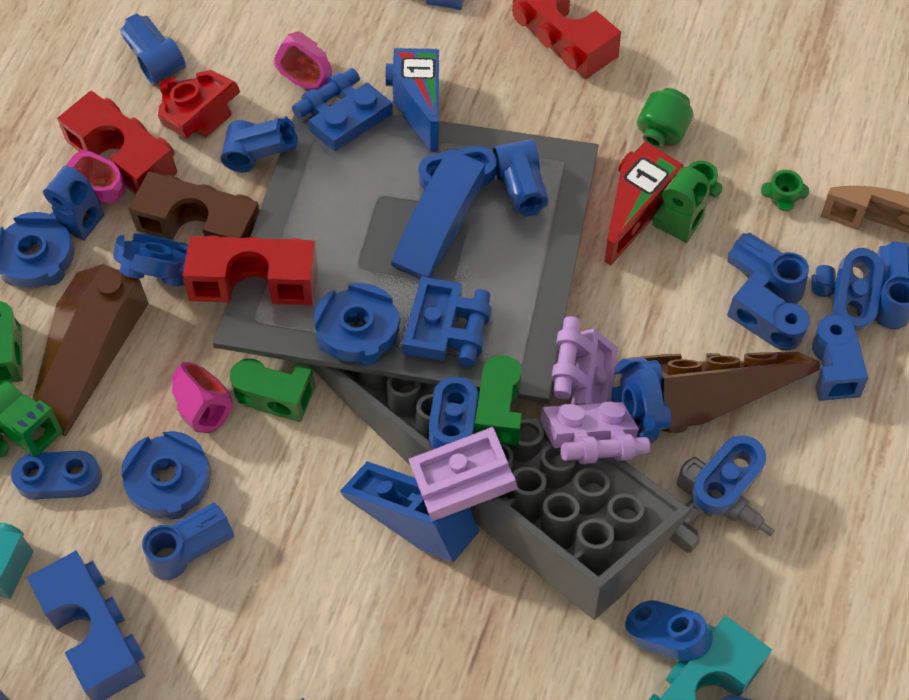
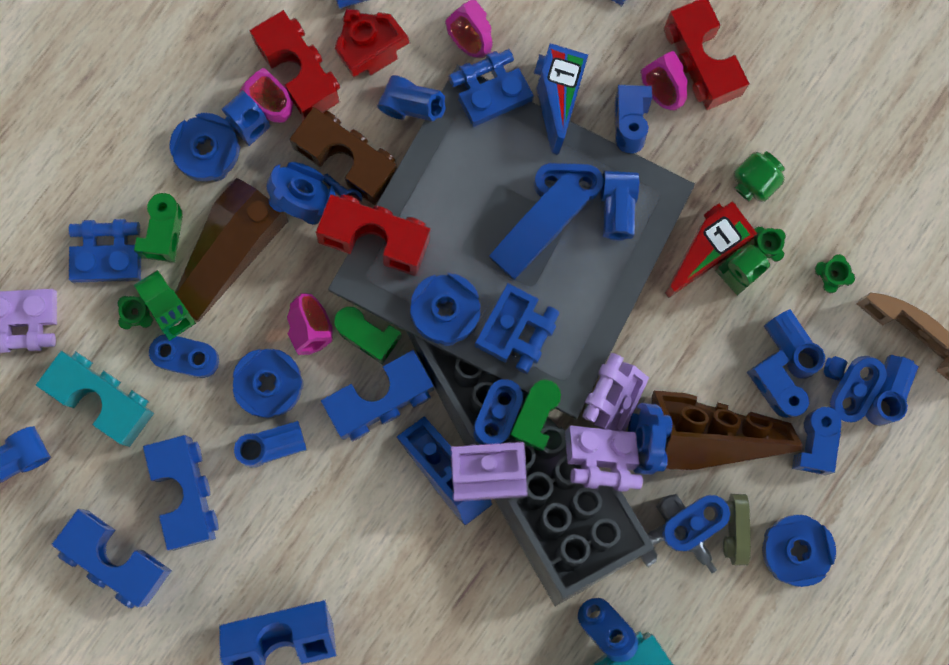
camera: 10 degrees right, 20 degrees up
none -> blue arch [321,350,434,442]
none -> blue leg [615,85,652,154]
none -> rock [640,50,688,111]
none -> olive plate [723,494,751,565]
none -> blue plate [762,515,836,587]

